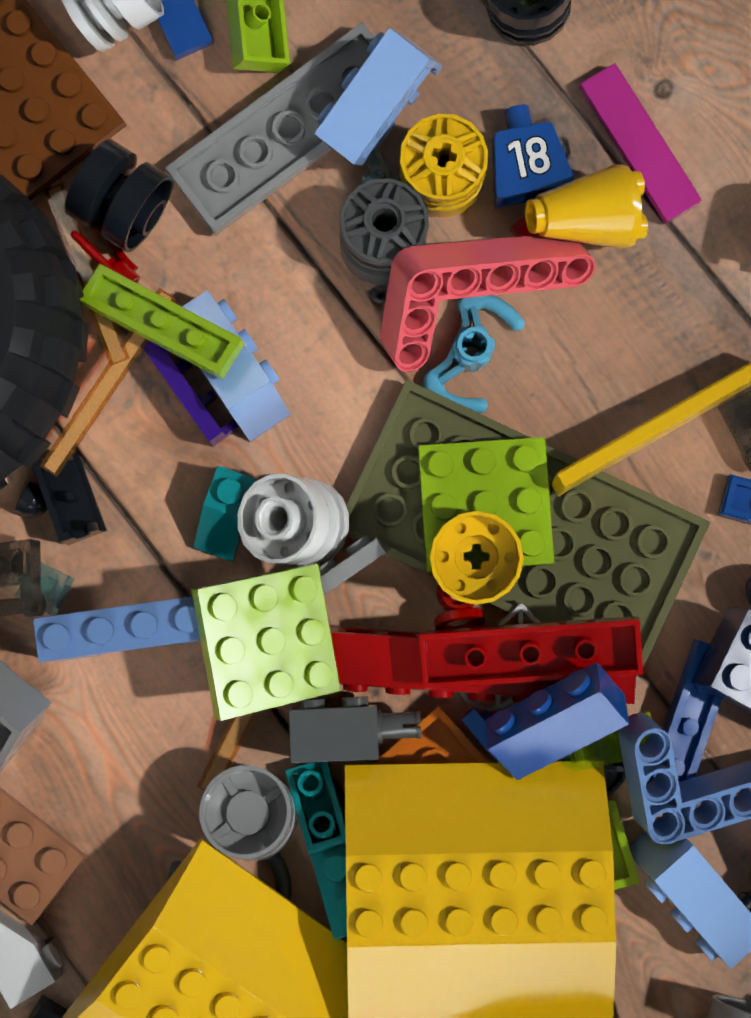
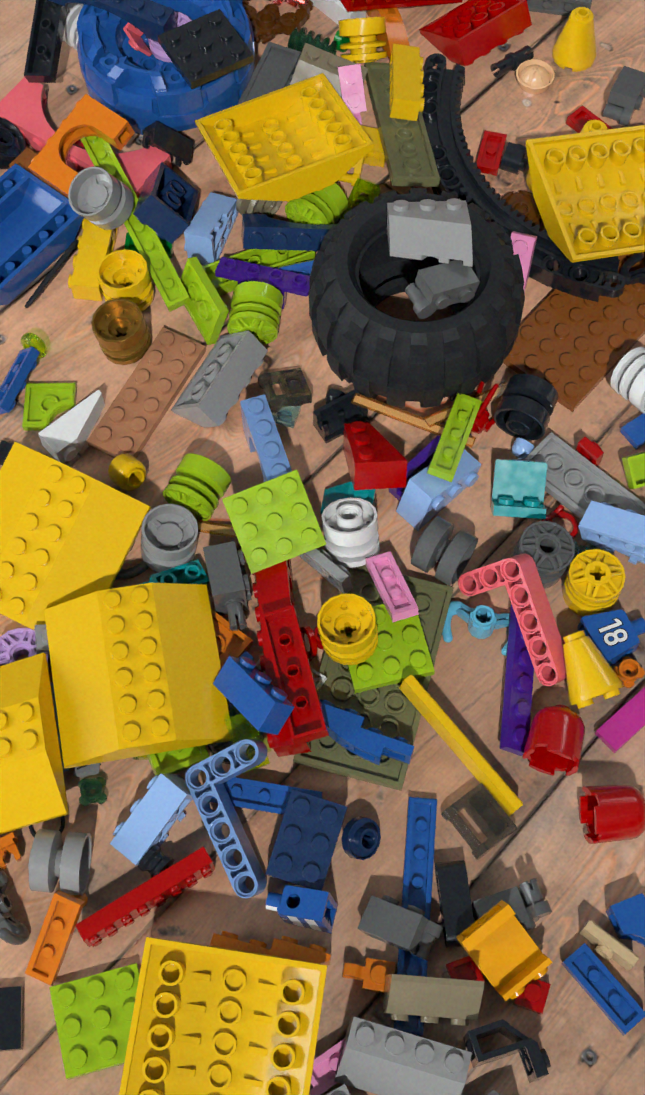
camera: 75 degrees right, 20 degrees down
none -> clear green plate [78,777,107,806]
none -> yellow head [108,454,146,491]
none -> lime wheel [162,453,231,521]
none -> blue slope [320,699,414,765]
none -> red wedge [343,421,407,490]
none -> bright pink plate [365,551,419,622]
none -> dark grey wheel [411,516,478,587]
none -> teal bracket [491,459,547,519]
none -> dark purple plate [500,604,537,756]
none -> light blue hinge [512,438,534,459]
none -> red cylinder [522,704,585,776]
none -> red piece [541,505,579,539]
none -> red plate [576,436,604,467]
none -> orange plate [613,656,645,688]

